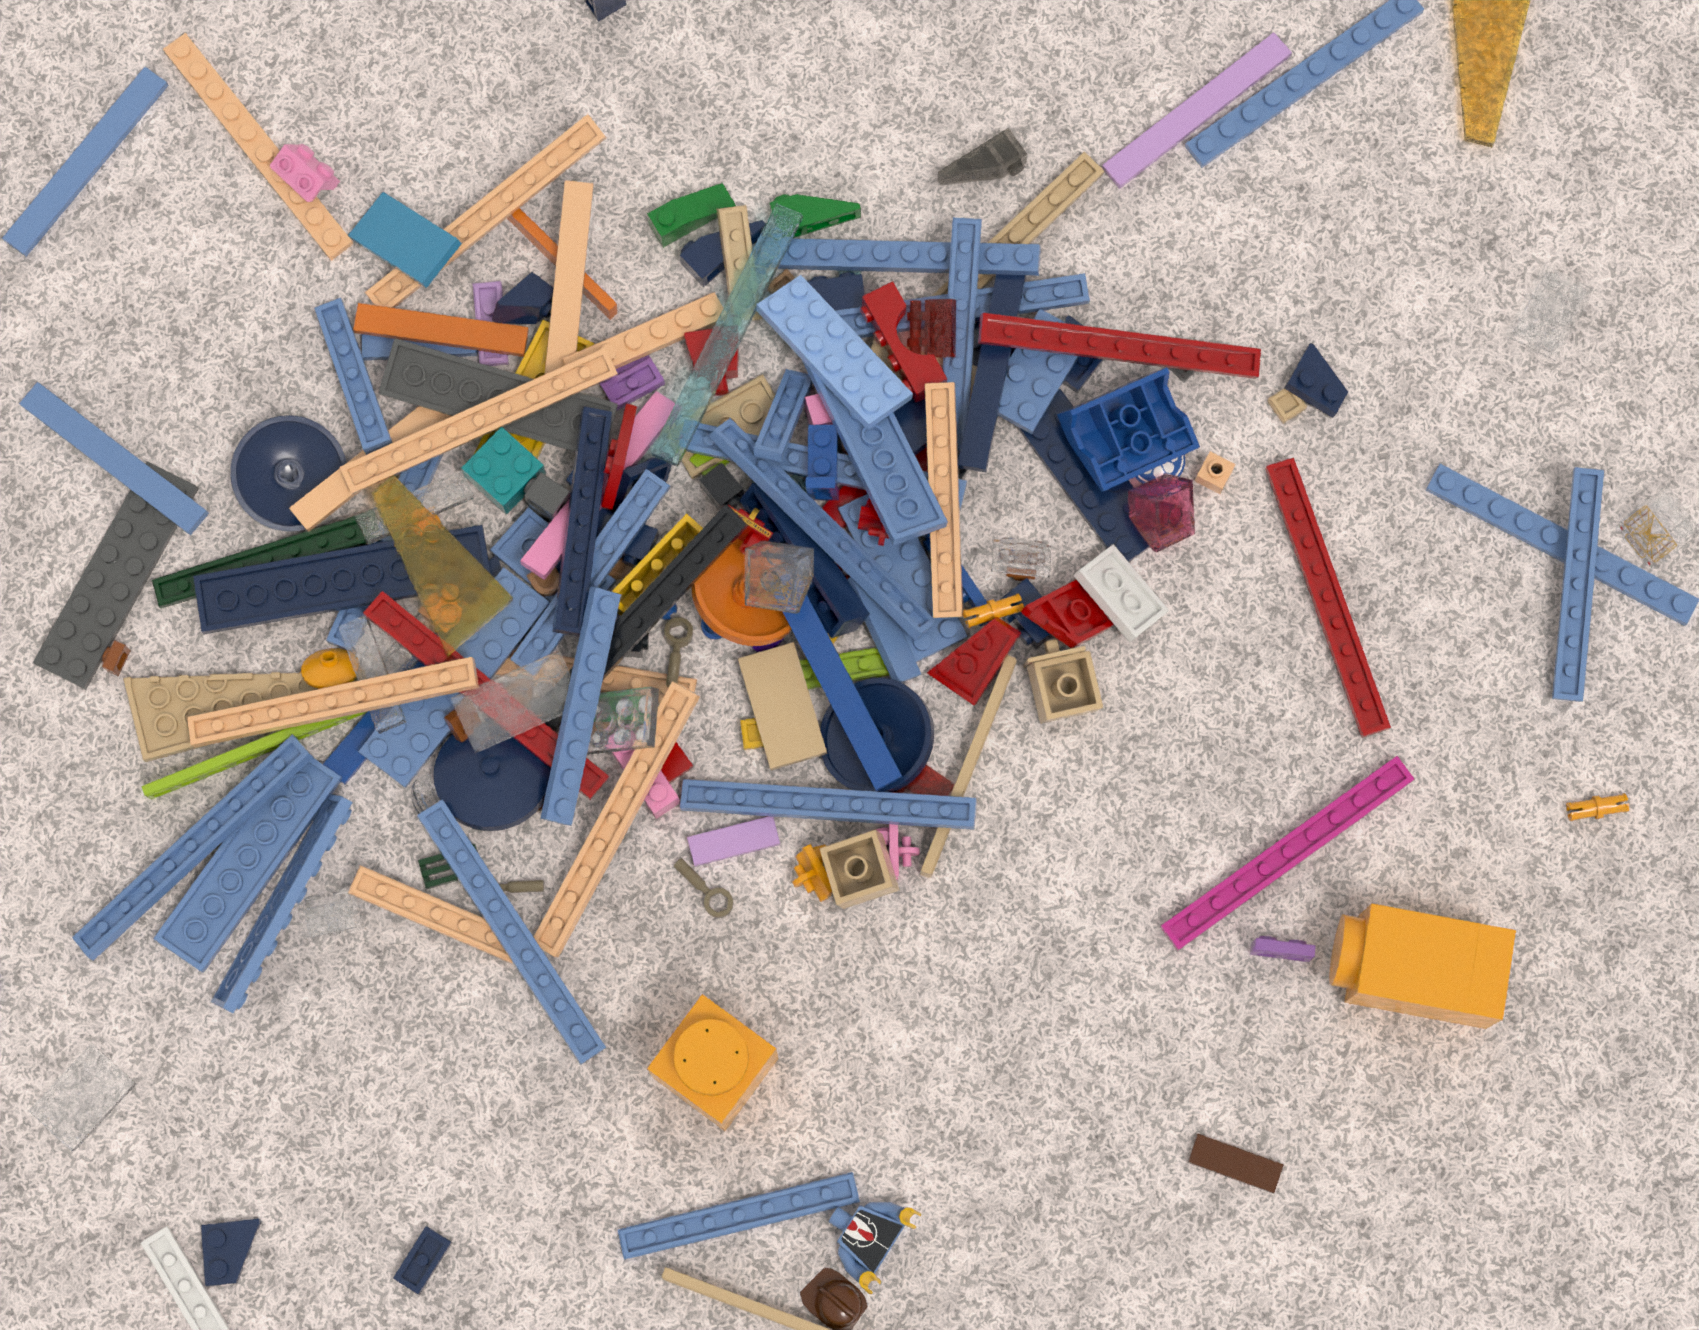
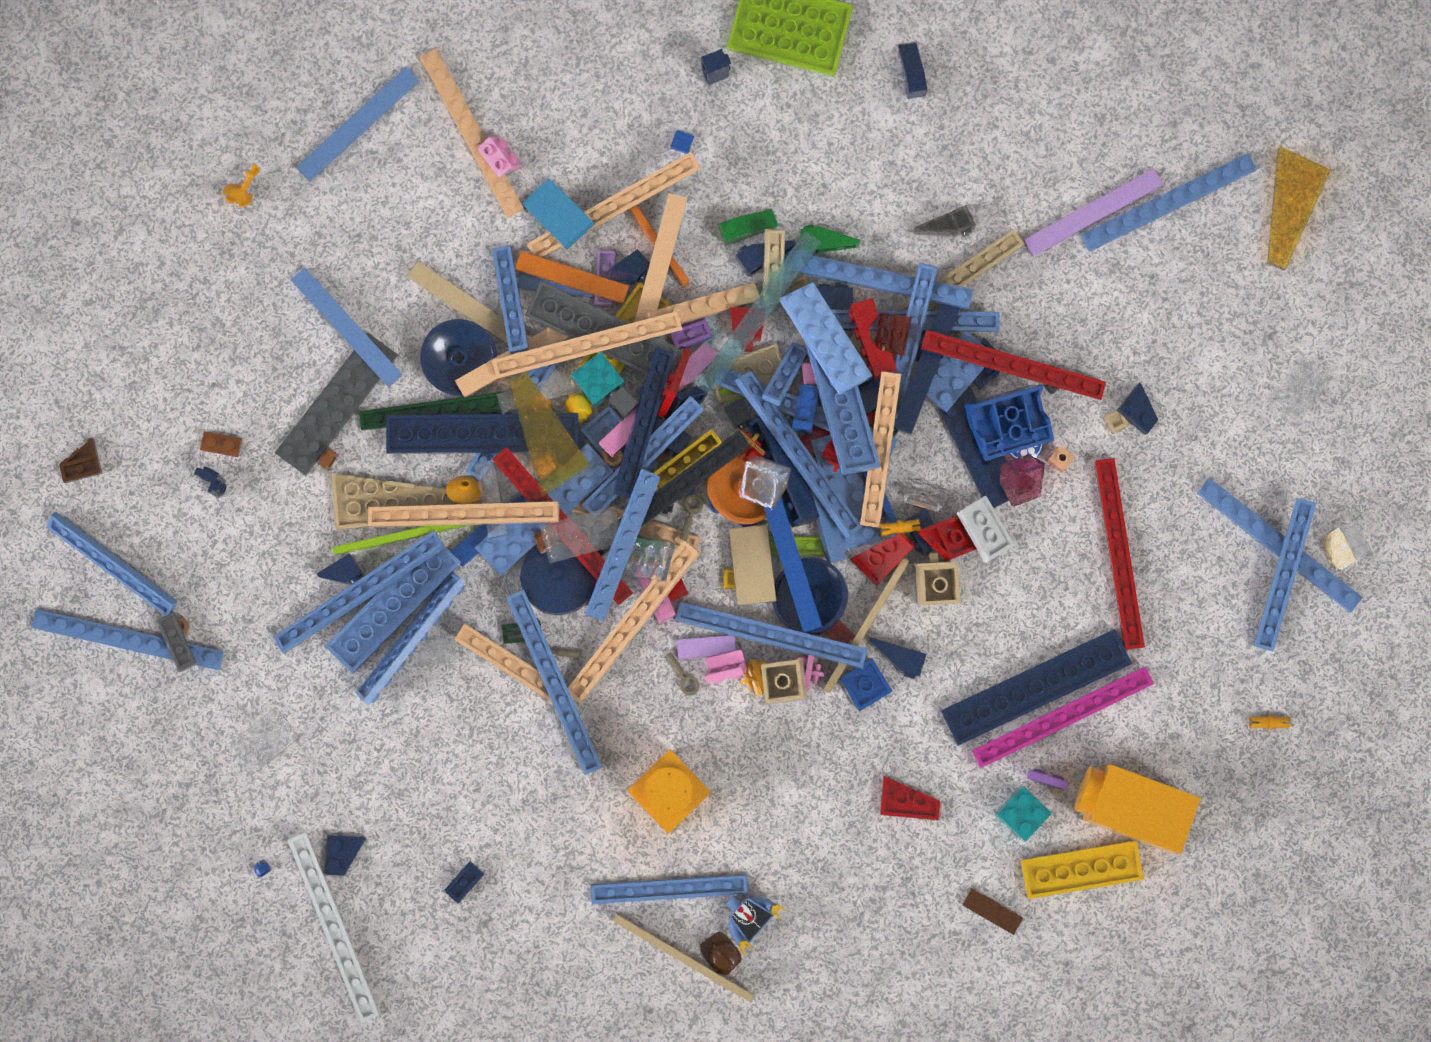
camera: 10 degrees right, 5 degrees up
none -> blue hinge [254,861,271,878]
none -> dark blue slope [316,553,364,585]
none -> tan tile [407,261,531,345]
none -> yellow head [565,393,592,423]
none -> blue tile [670,130,694,154]
none -> bright pink bracket [705,649,748,684]
none -> blue plate [839,658,892,712]
none -> dark blue slope [868,637,926,679]
none -> red wing [880,776,940,820]
none -> dark blue plate [941,629,1132,746]
none -> teal brick [994,786,1052,842]
none -> yellow plate [1020,841,1144,899]

